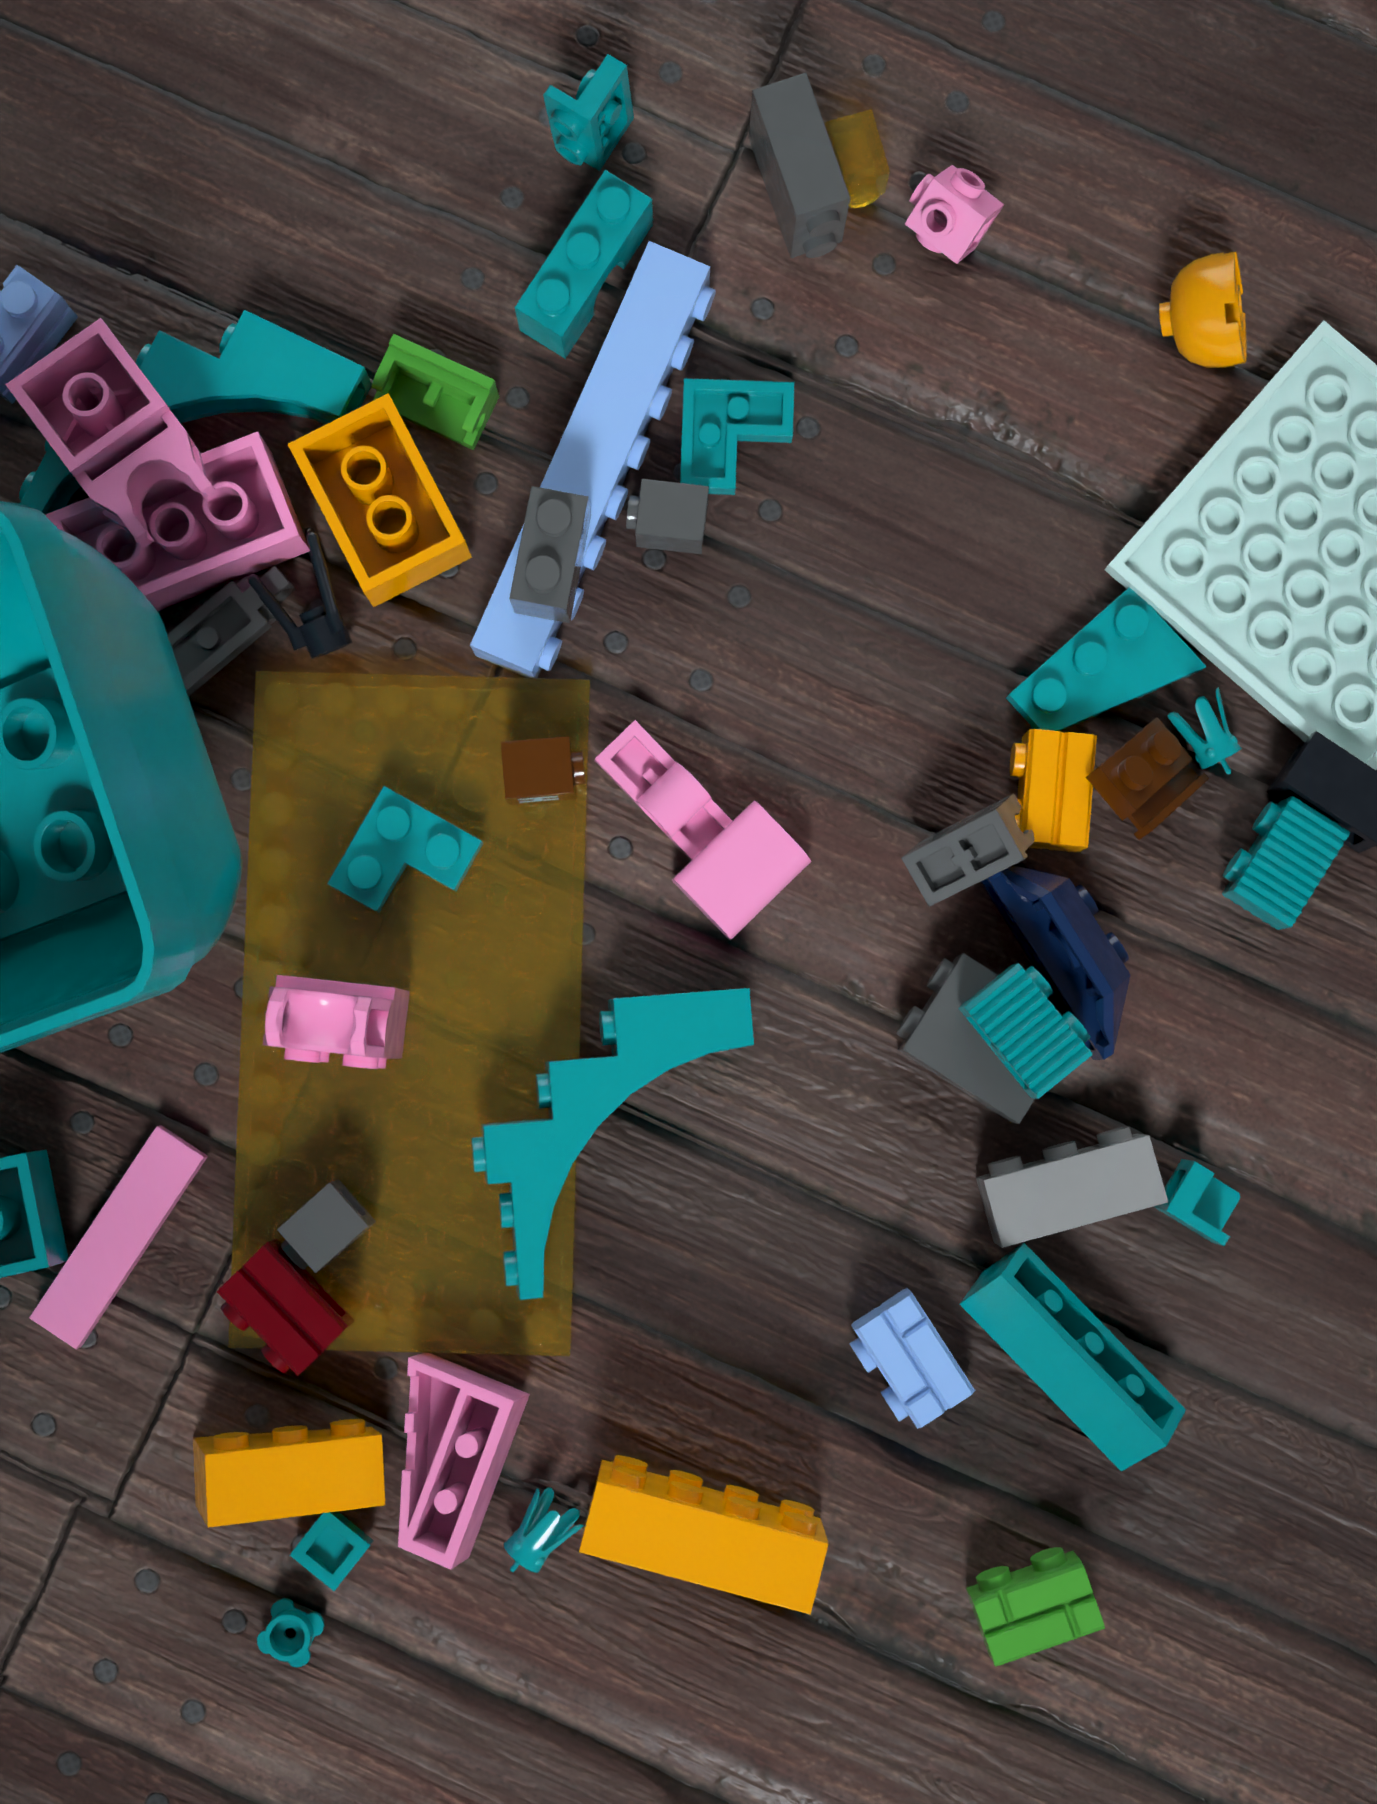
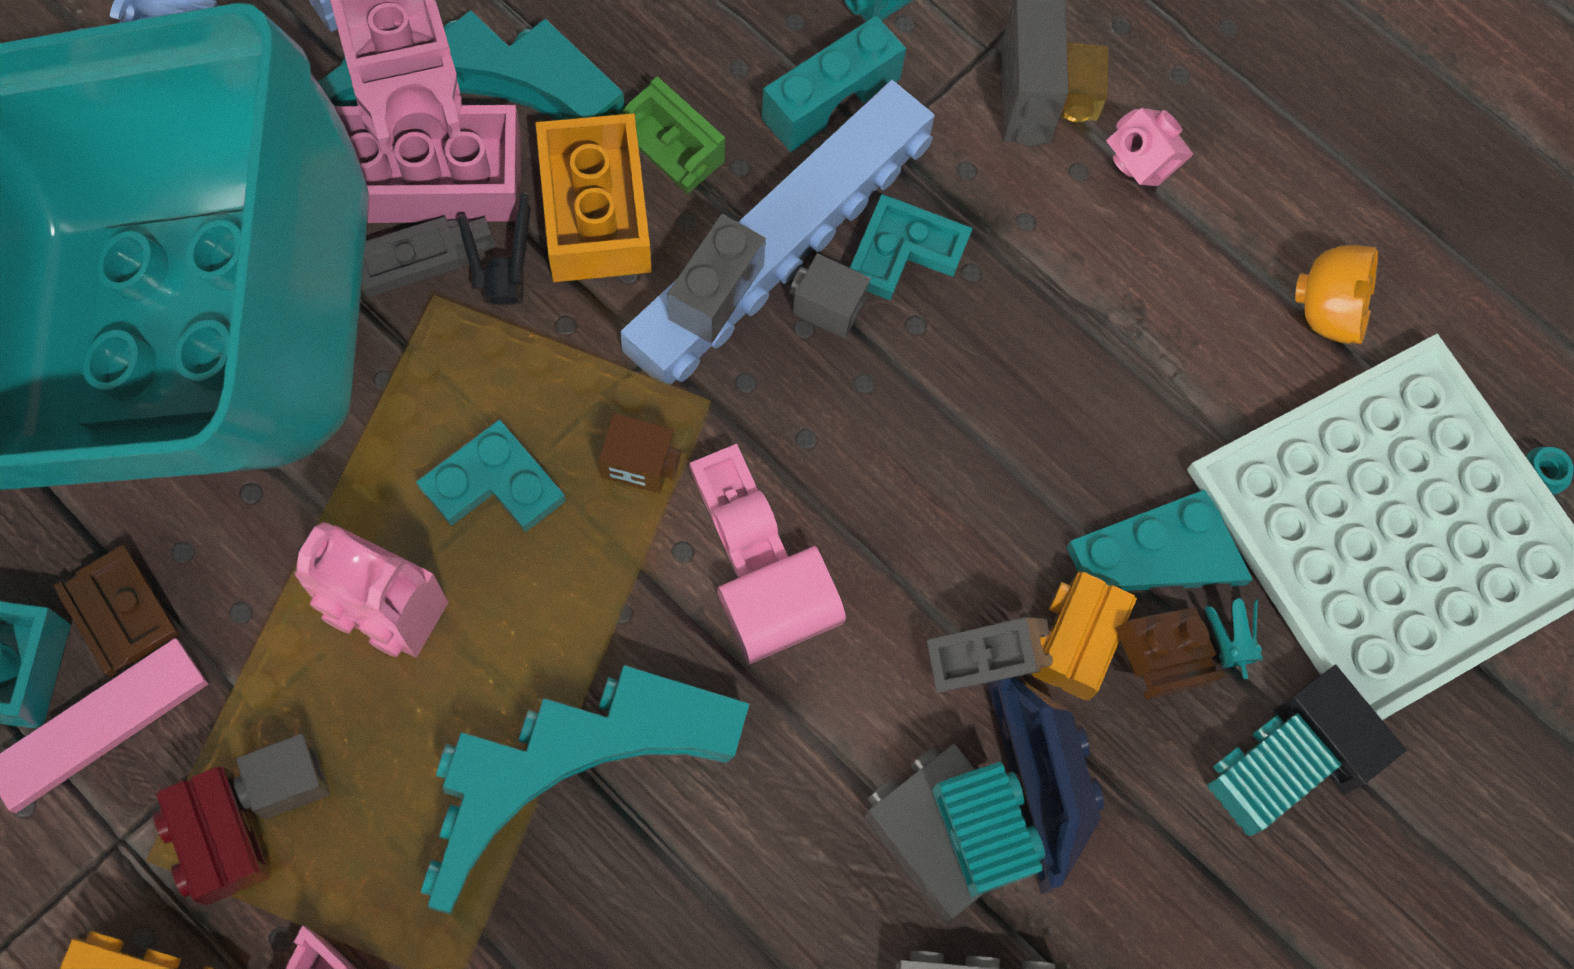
camera: 15 degrees right, 15 degrees down
none -> reddish brown plate [53,544,181,678]

